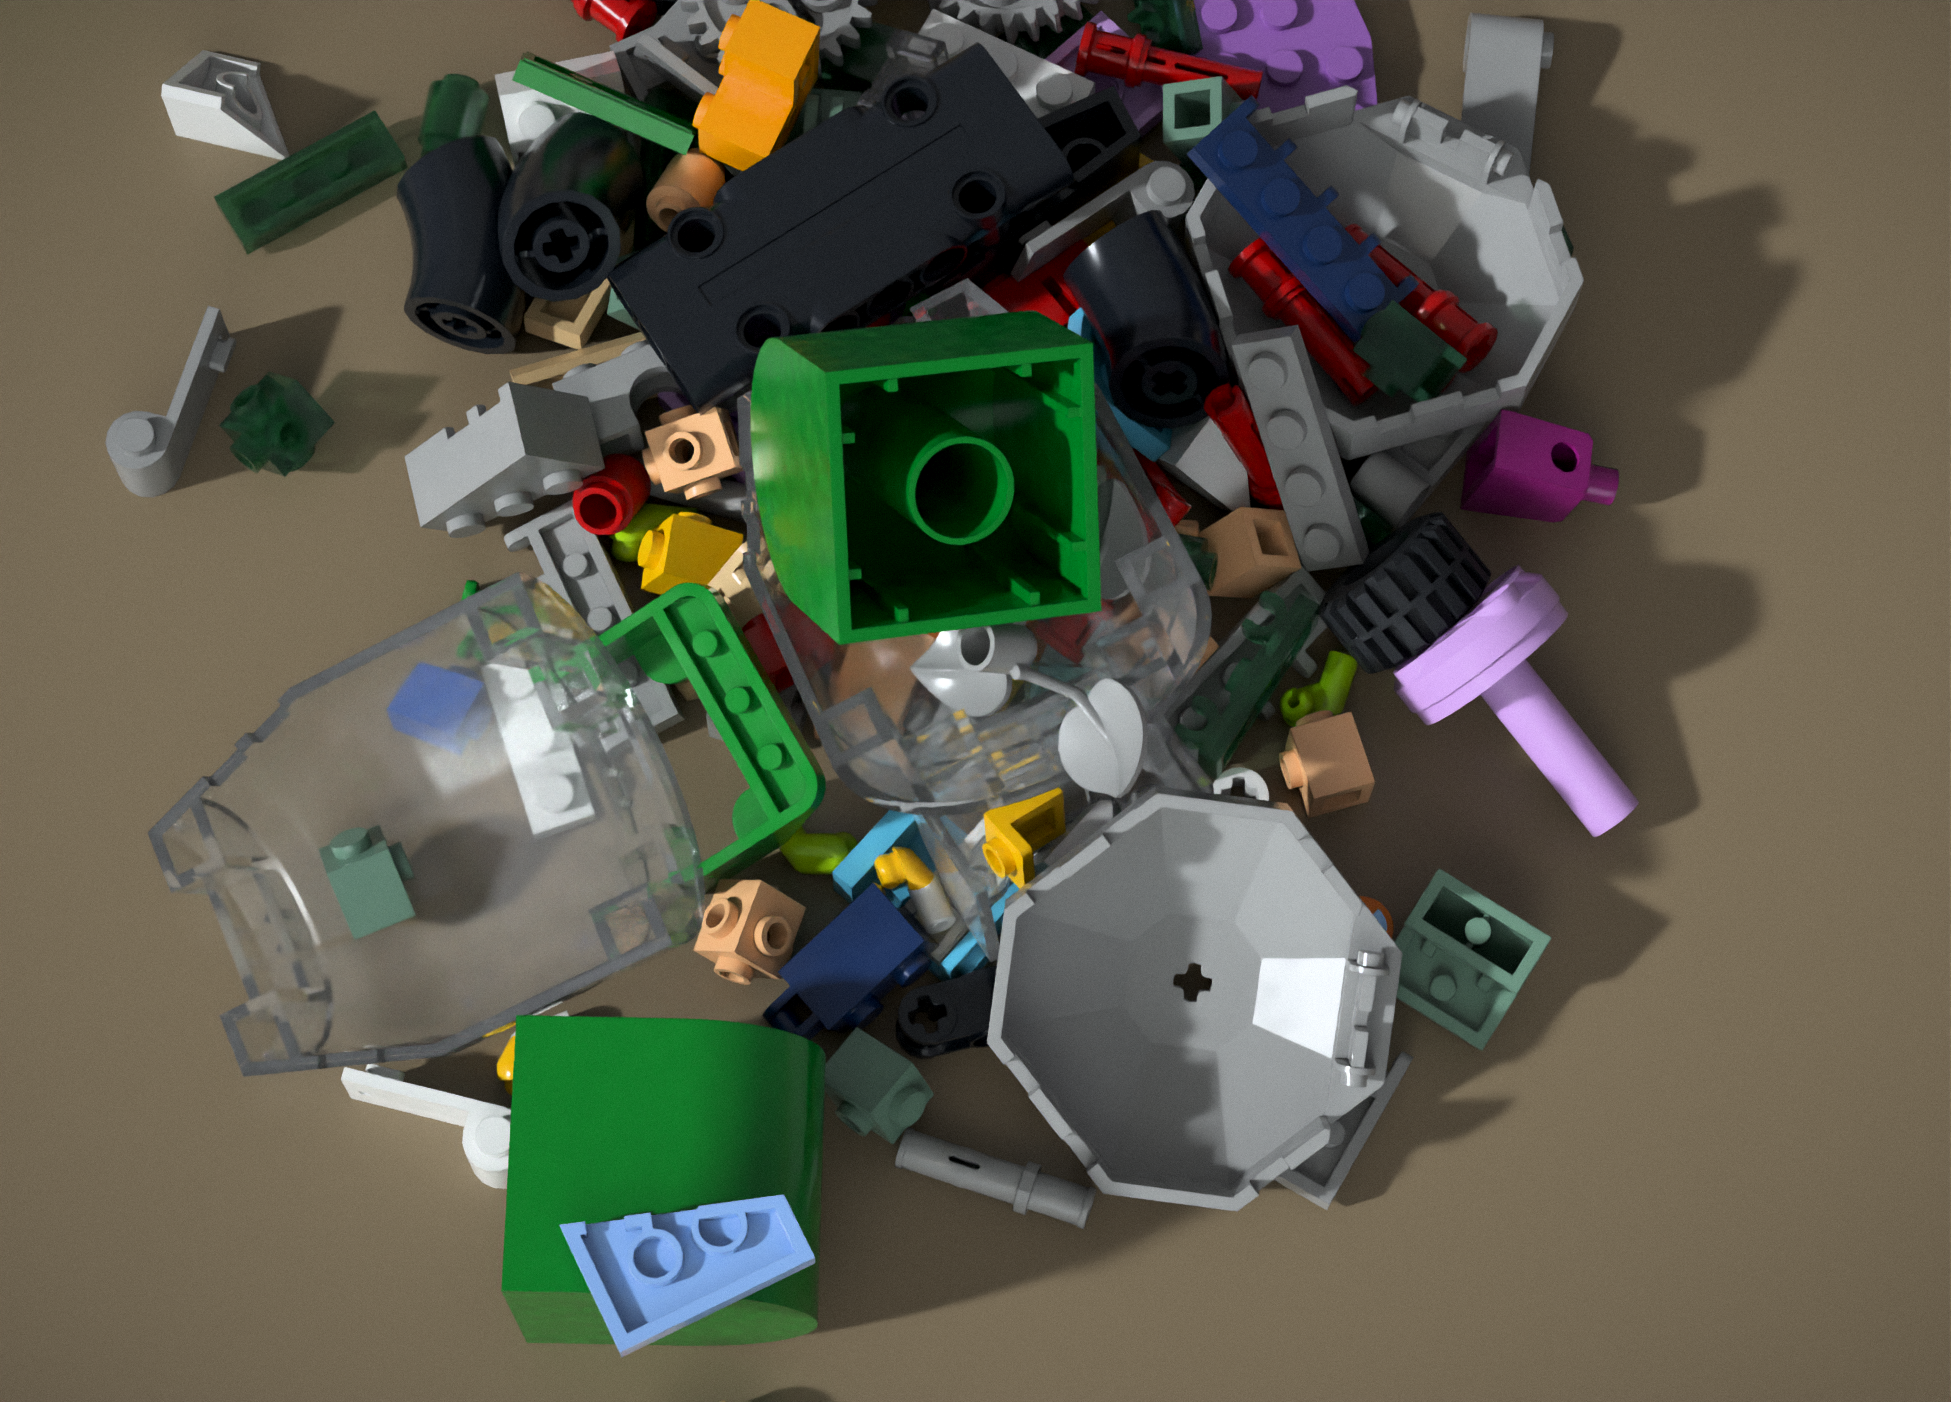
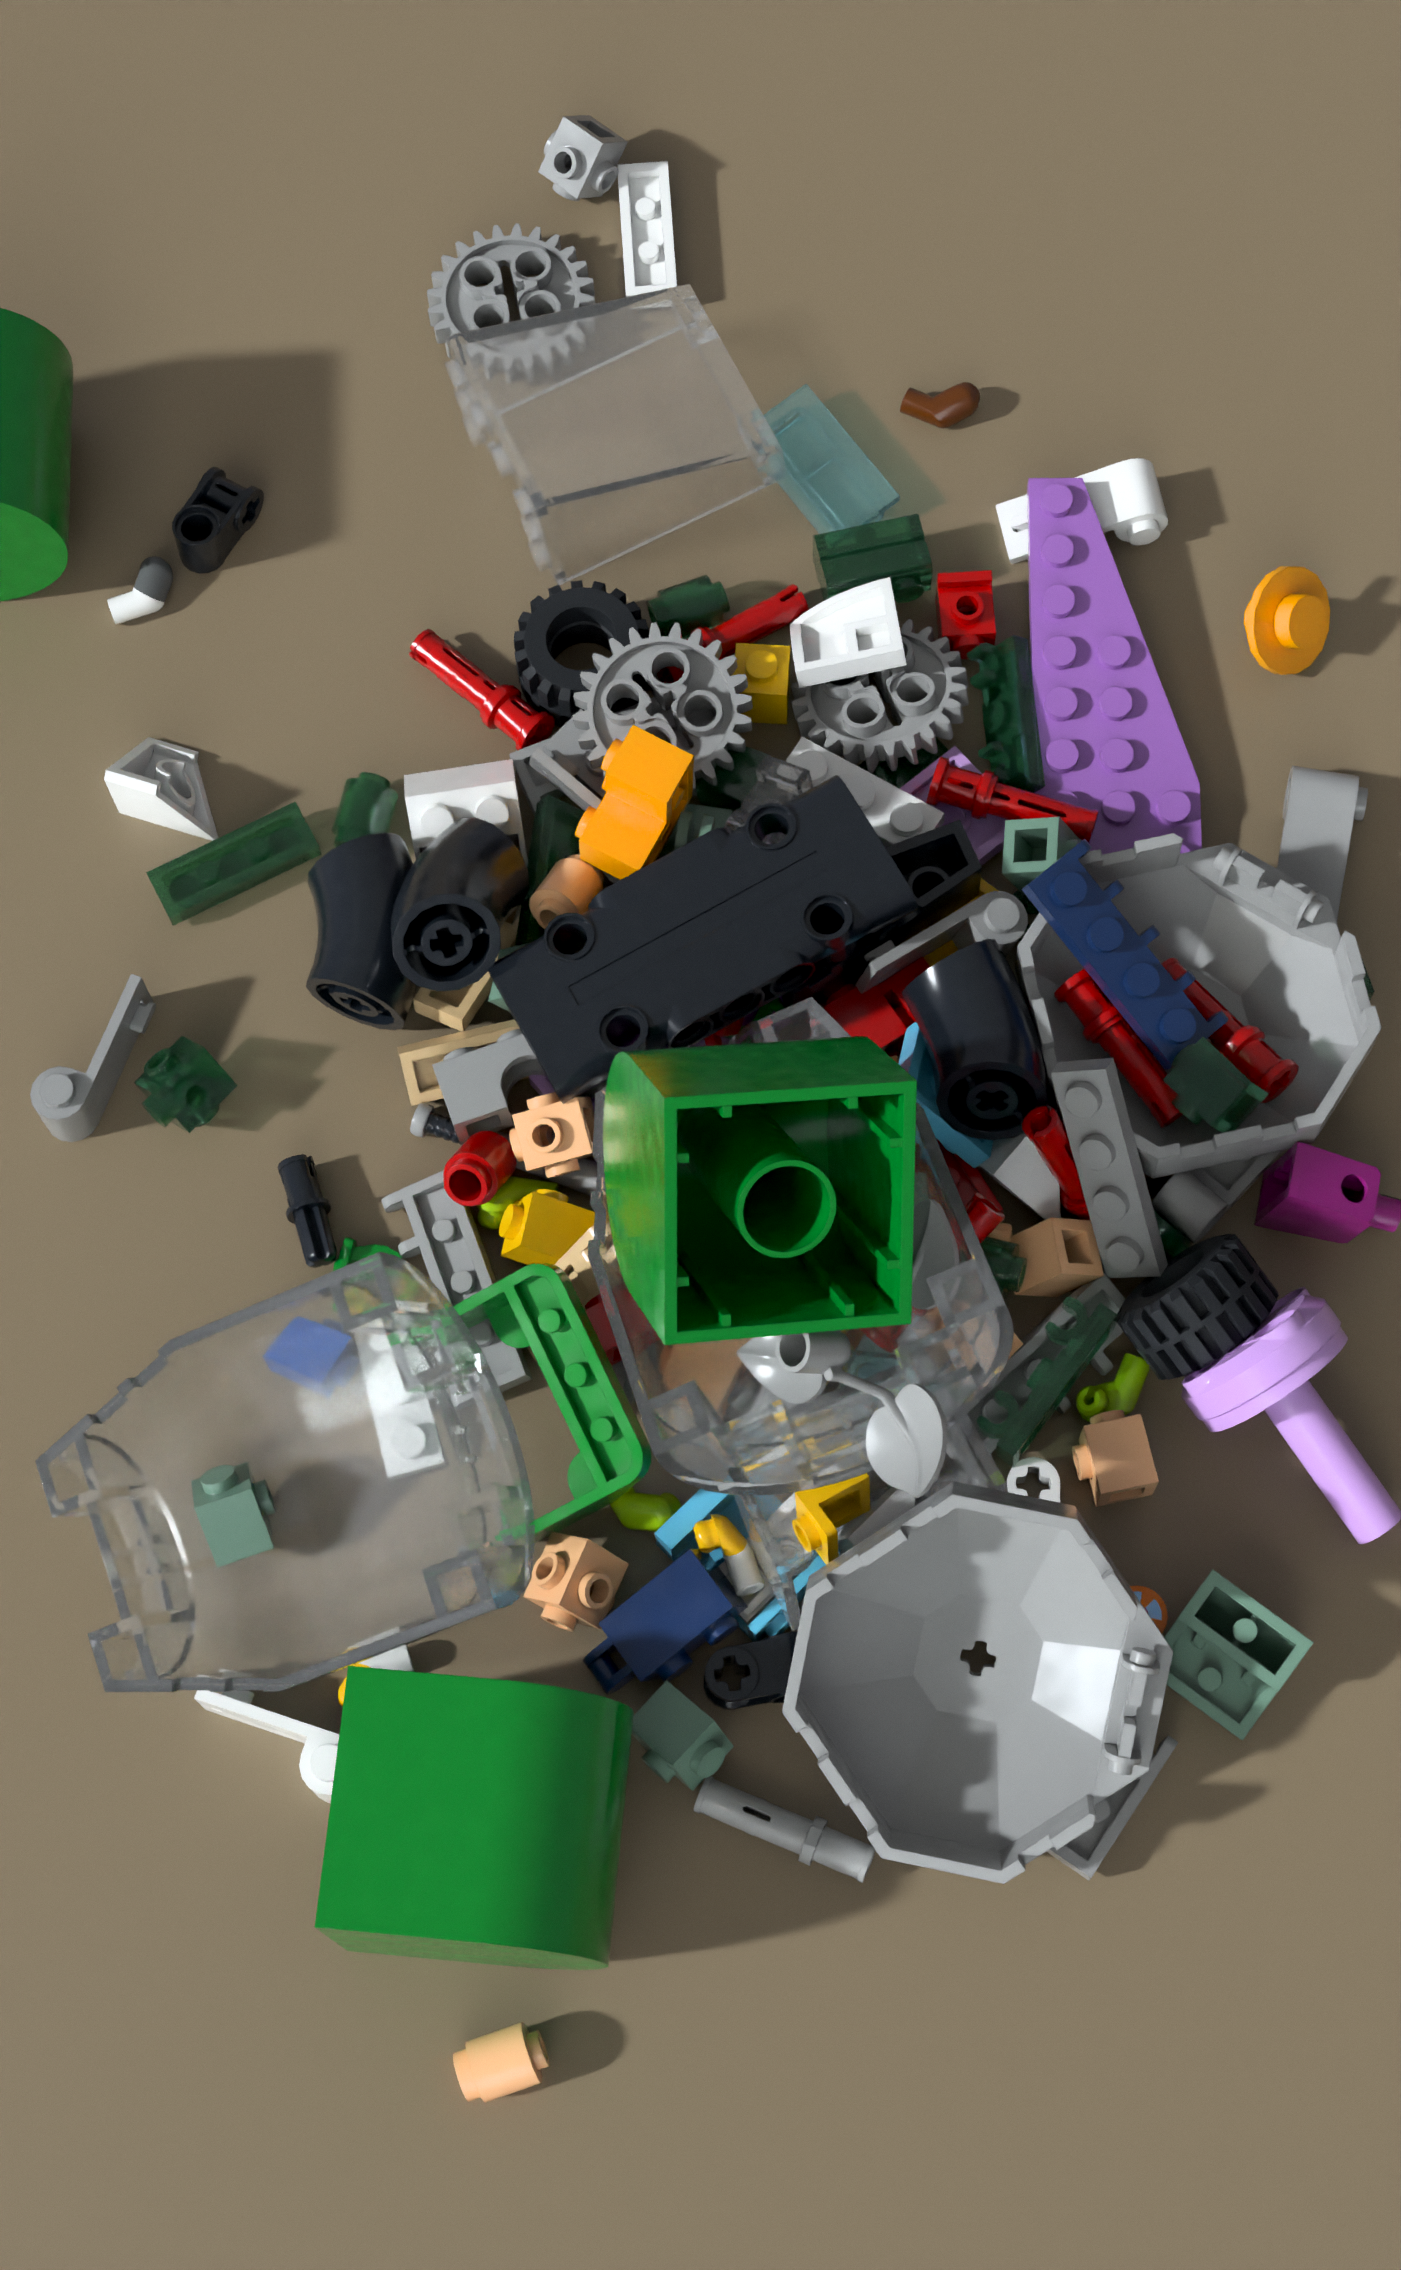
camera: 10 degrees right, 0 degrees up
light grey wedge [404,382,605,538] -> none
green tile [512,51,695,155] -> none
light blue wing [560,1194,815,1357] -> none
none -> black axle [277,1154,337,1268]

